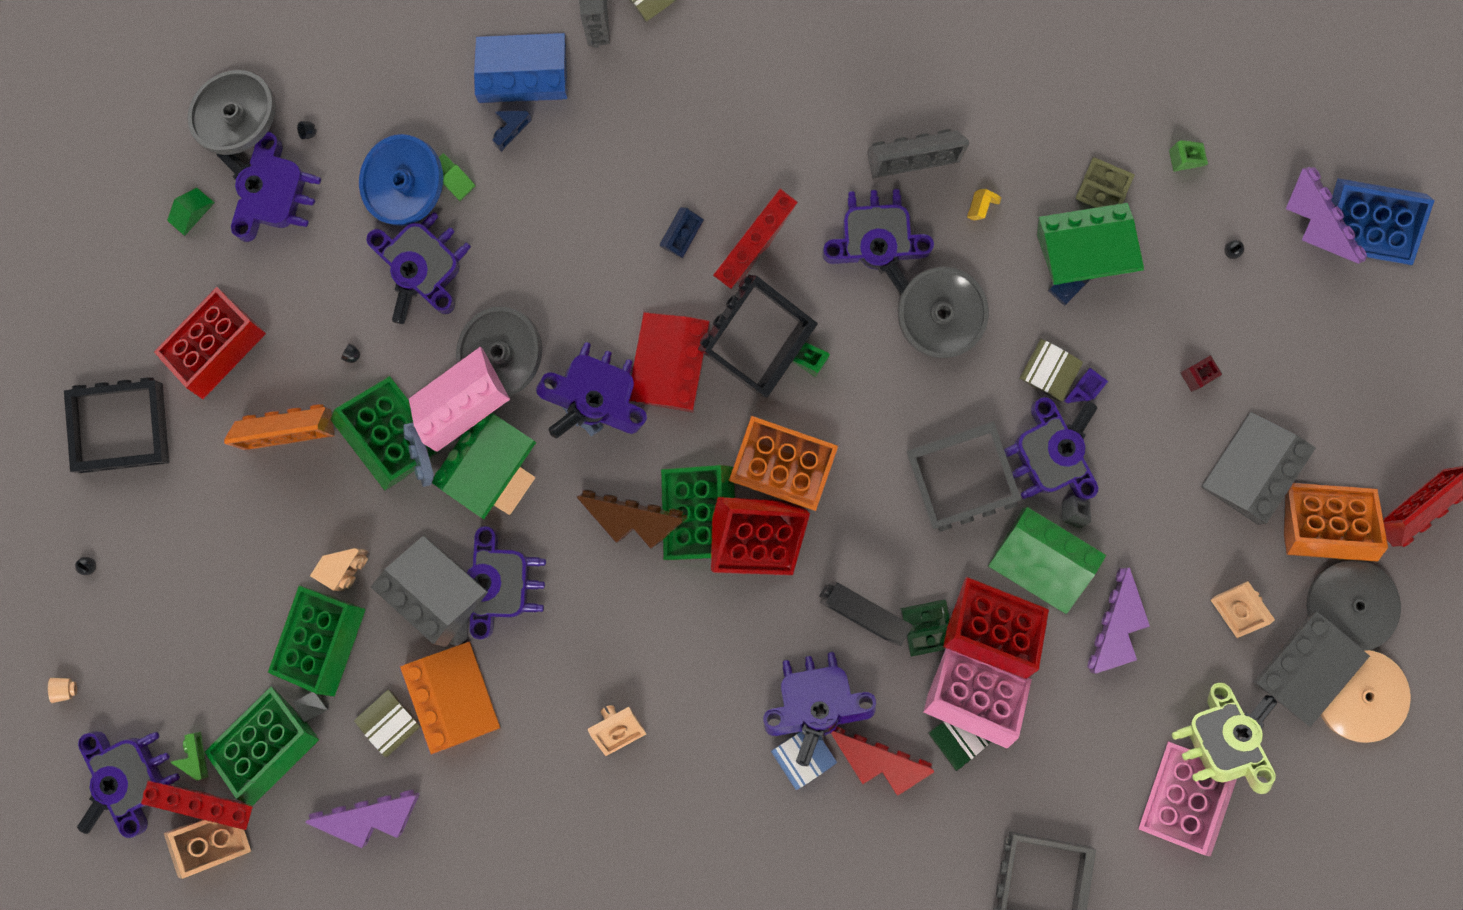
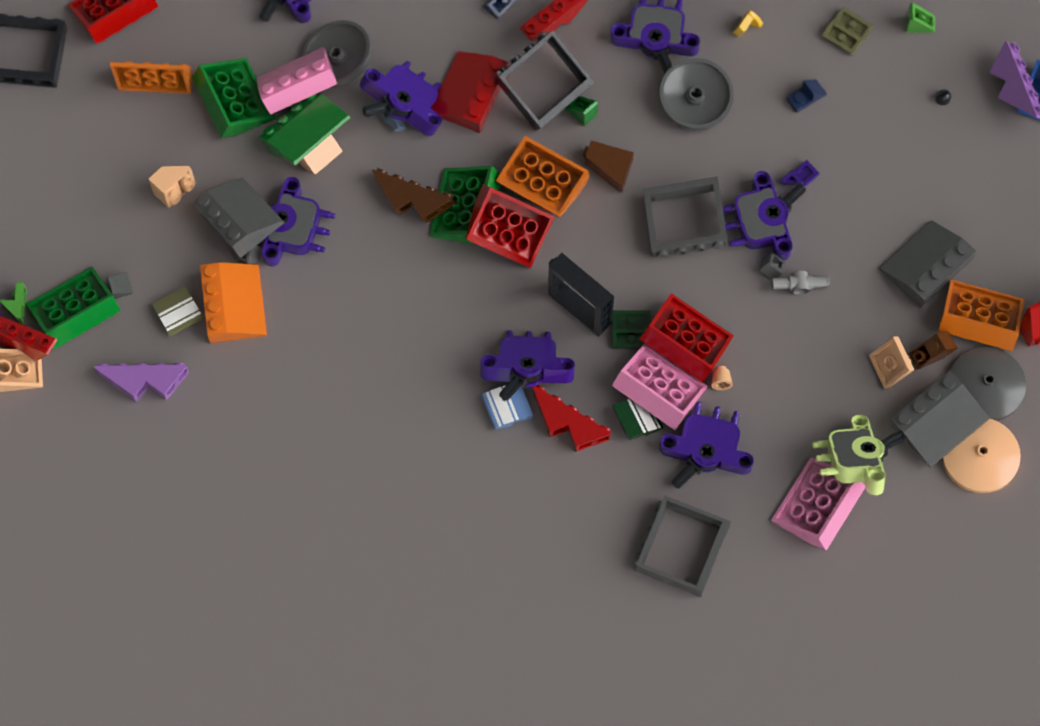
camera: 15 degrees right, 15 degrees down
green slope [267,586,366,697] -> none
black hinge [341,343,360,363] -> none
sand blue hinge [403,423,434,487] -> none
light nougat tile [588,705,646,756] -> none
green slope [988,507,1107,614] -> none
olive slope [1019,339,1083,402] -> none
green slope [1037,203,1144,285] -> none
medium lavender slope [1087,568,1150,674] -> none
dark red slope [1180,355,1222,392] -> none
none -> reddish brown slope [583,140,634,193]
none -> dark purple piece [659,402,754,489]
none -> light nougat hat [711,366,733,390]
none -> light grey pin [771,271,830,295]
none -> reddish brown slope [909,332,958,369]

